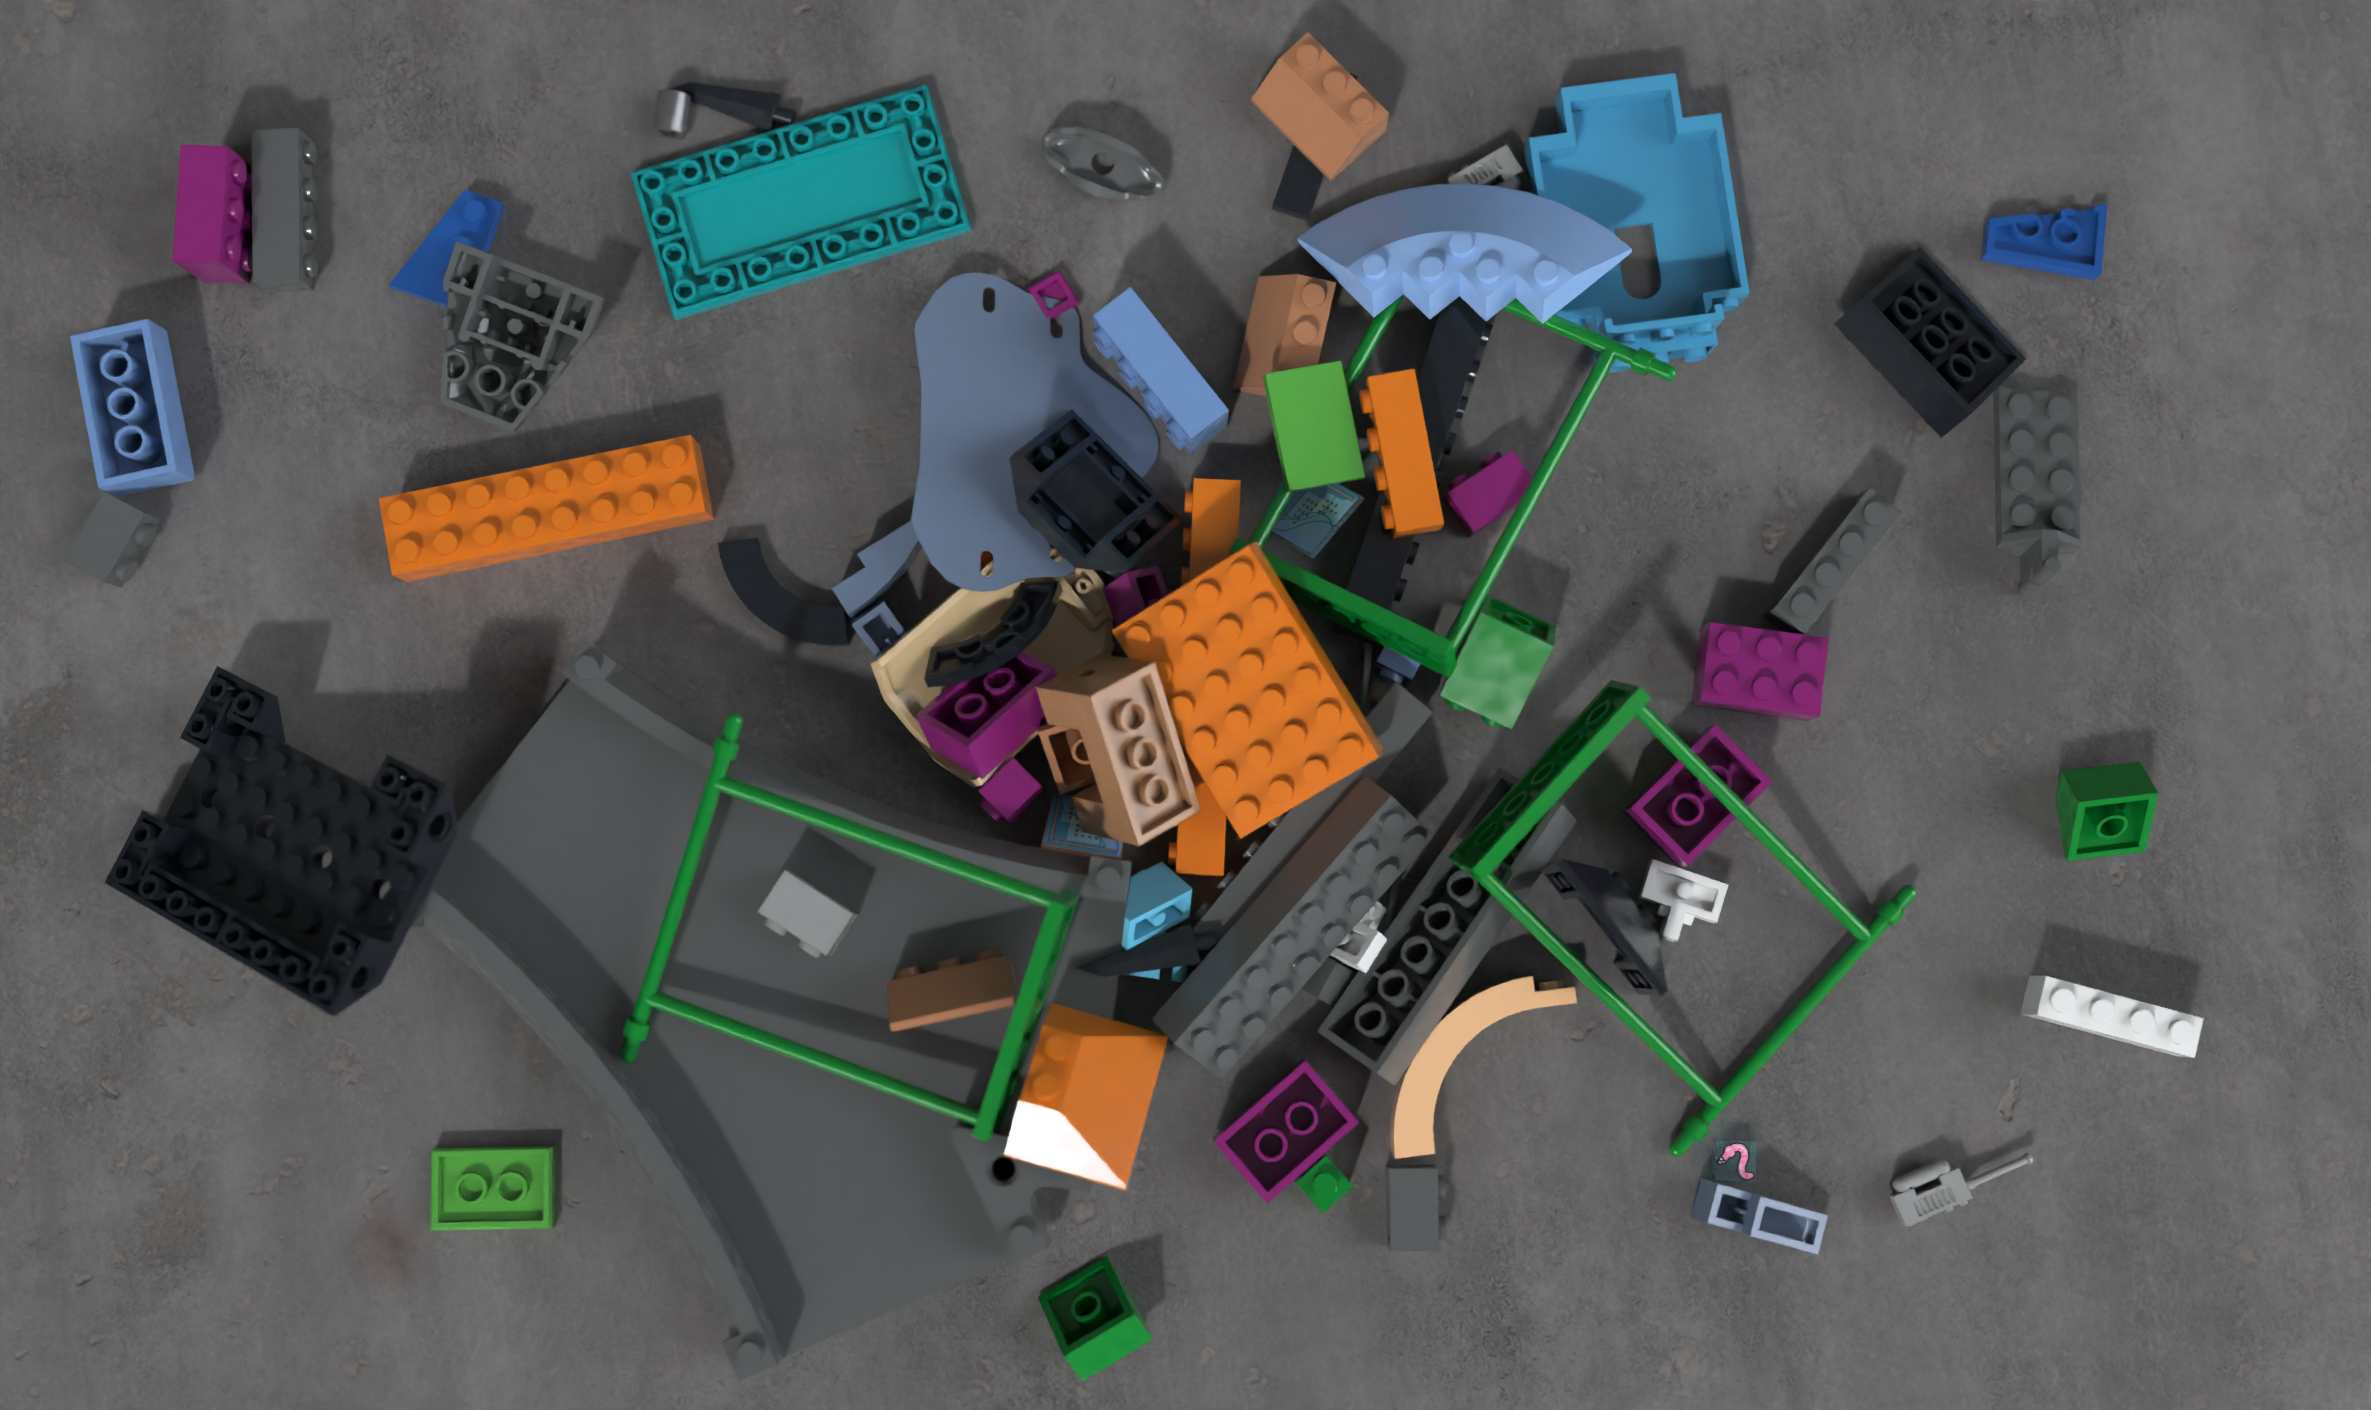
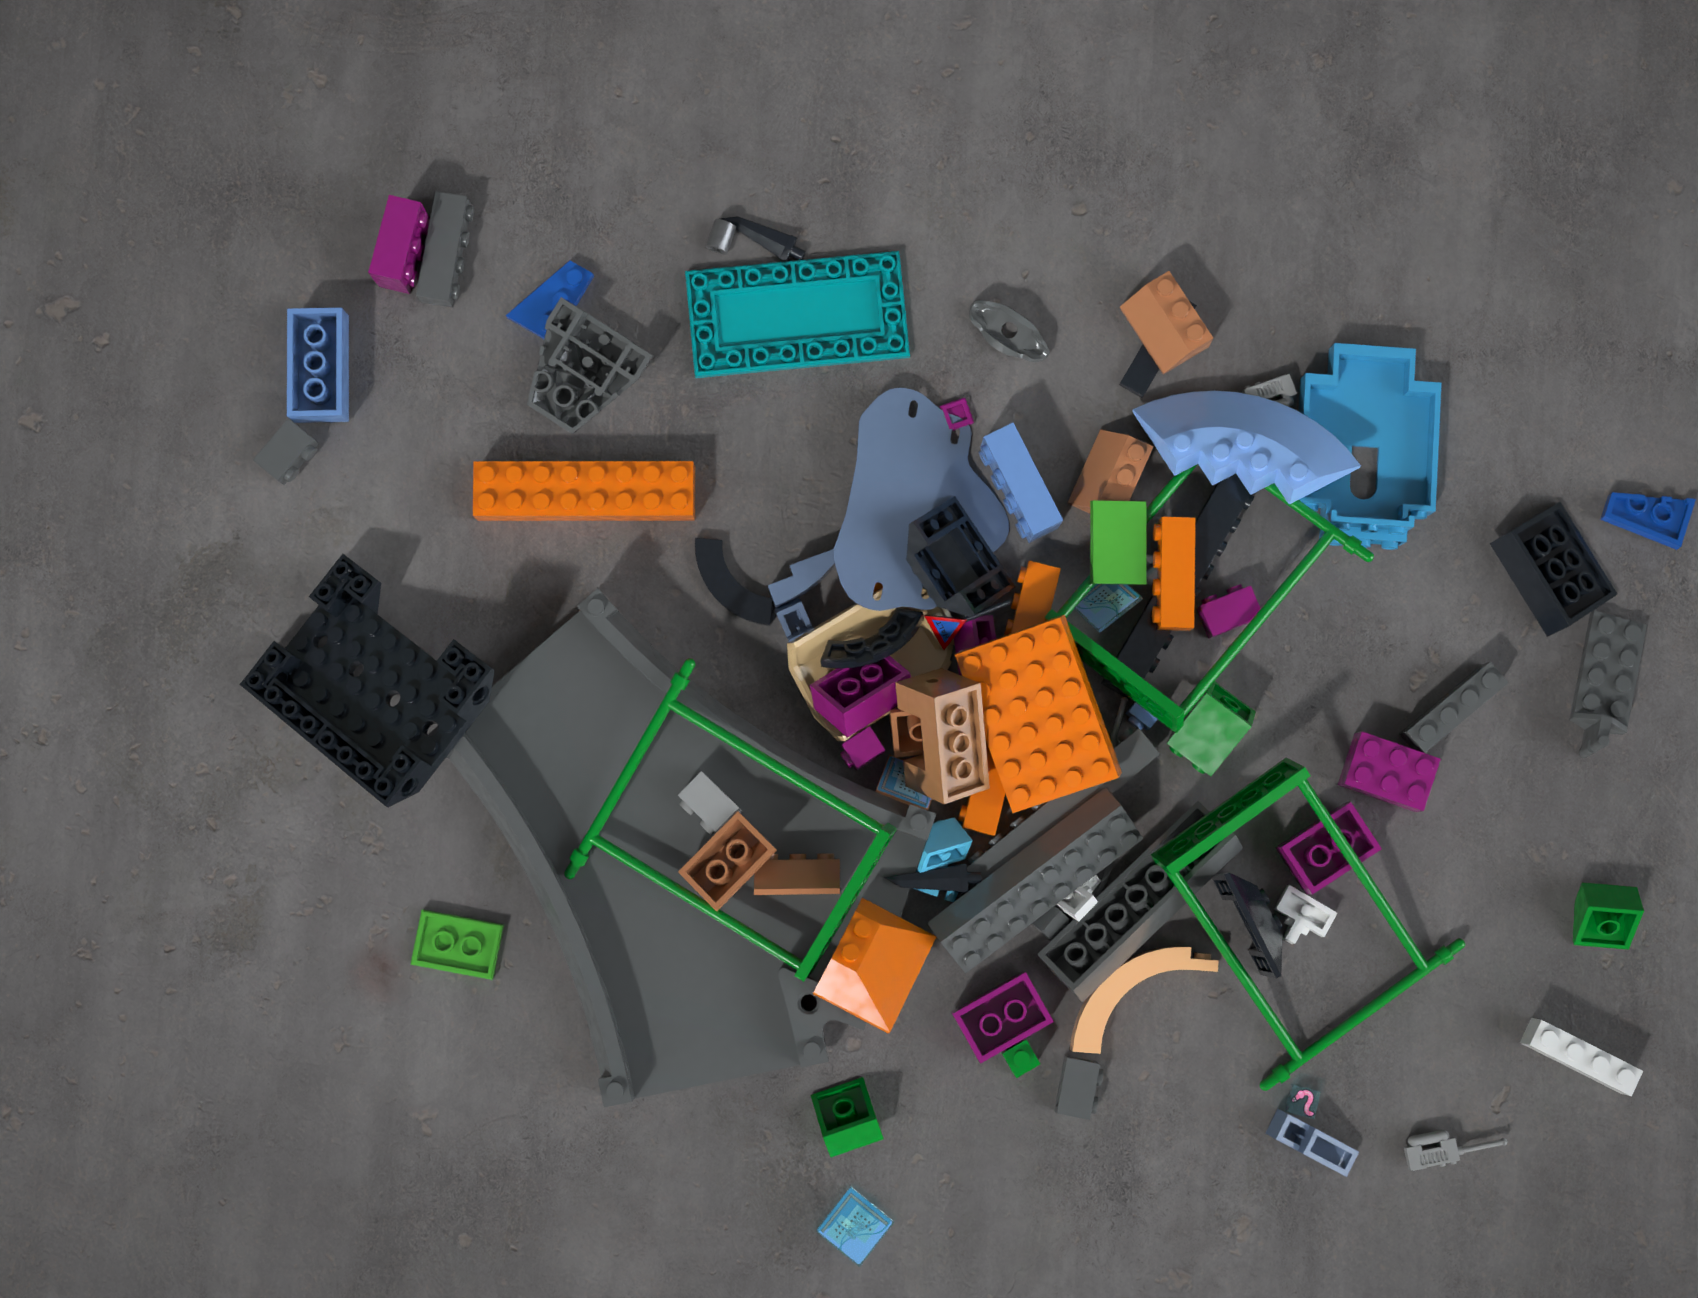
camera: 10 degrees right, 0 degrees up
none -> nougat slope [678,811,777,911]
none -> piece [924,600,1011,650]

